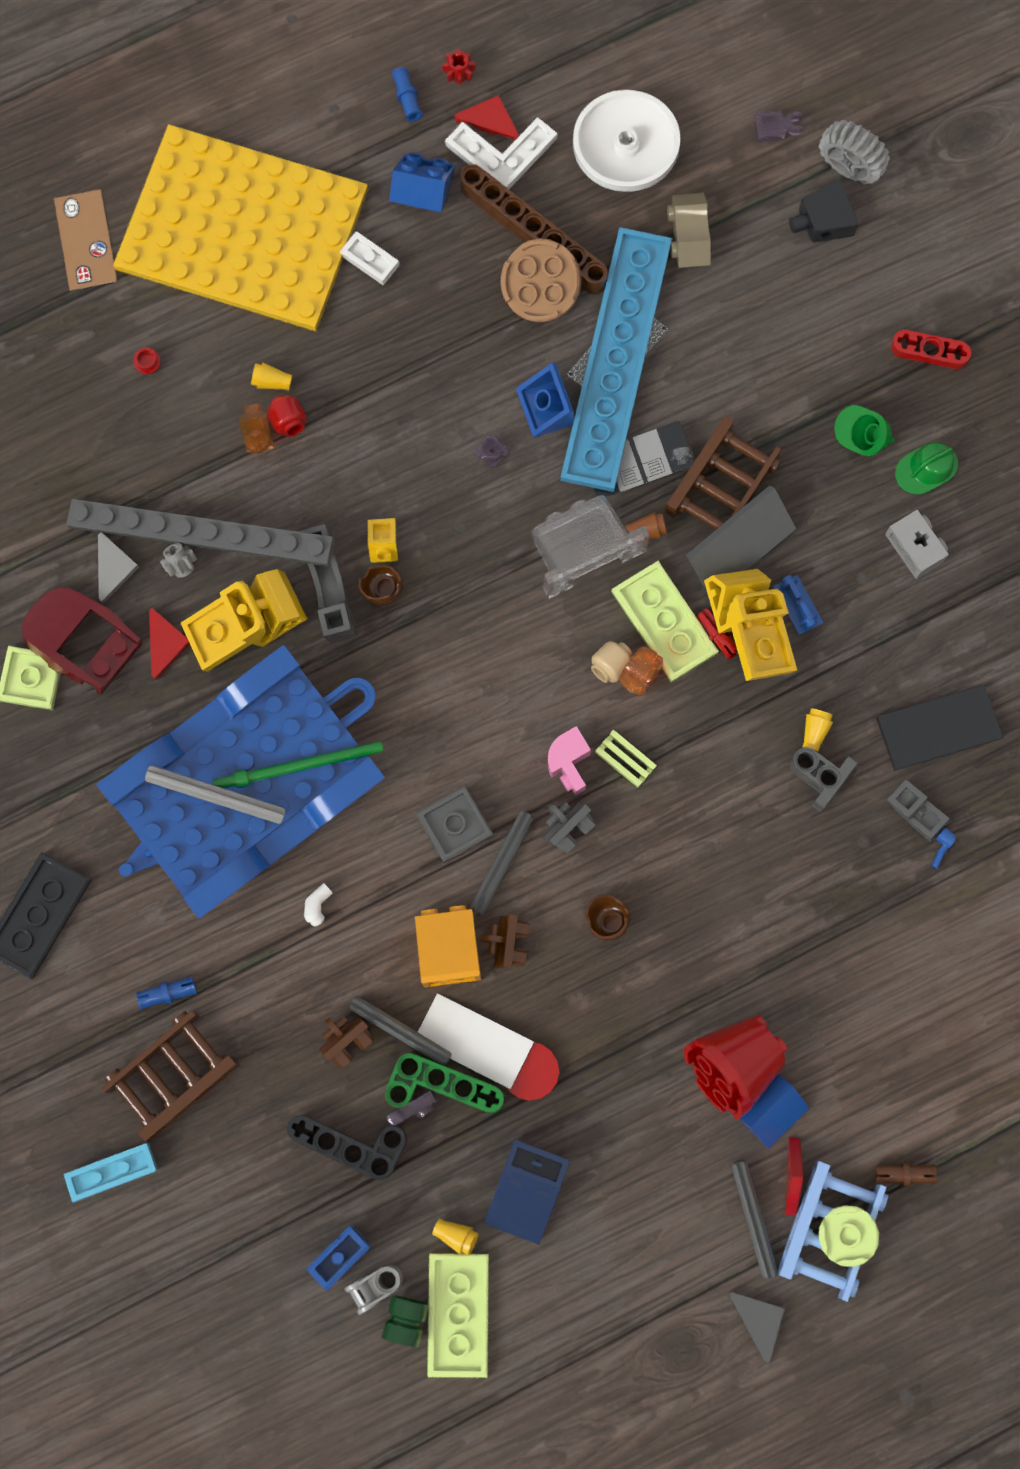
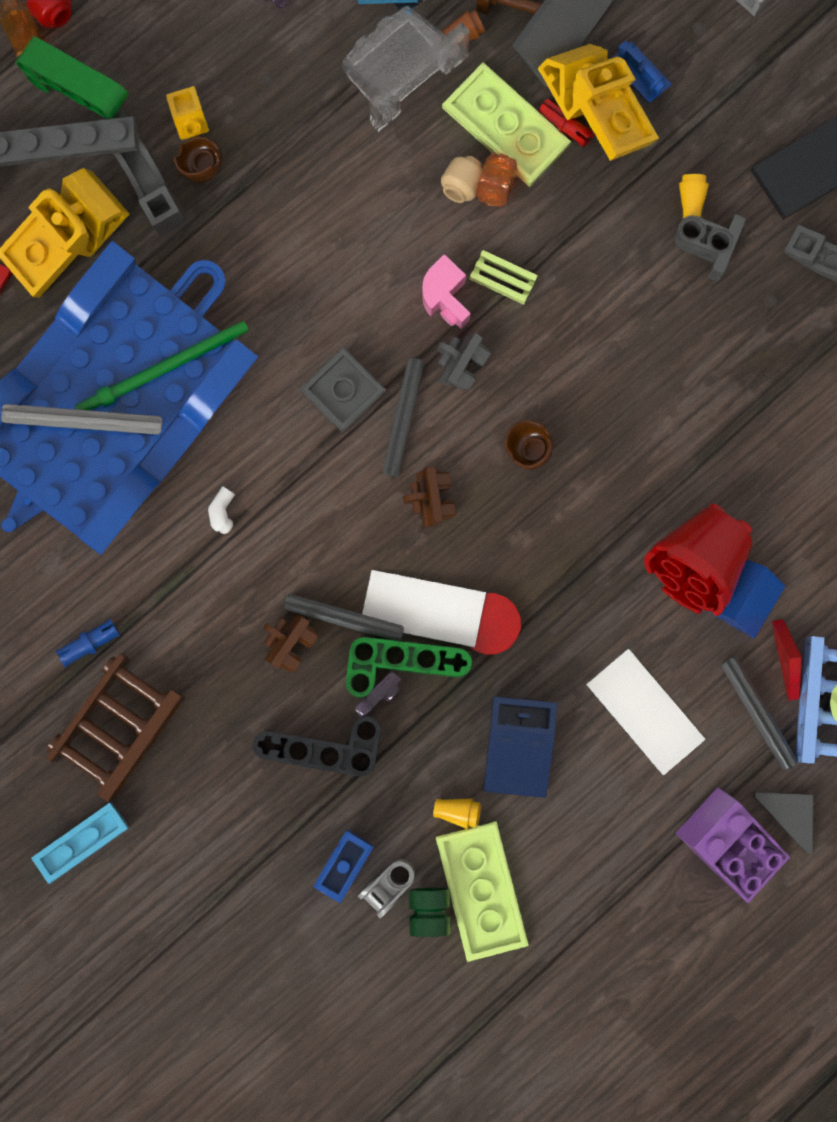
camera: 20 degrees left, 5 degrees up
light orange slope [415,905,481,988] -> none
none -> green beam [15,36,129,119]
none -> white sticker [586,649,706,776]
none -> medium lavender slope [675,787,790,903]

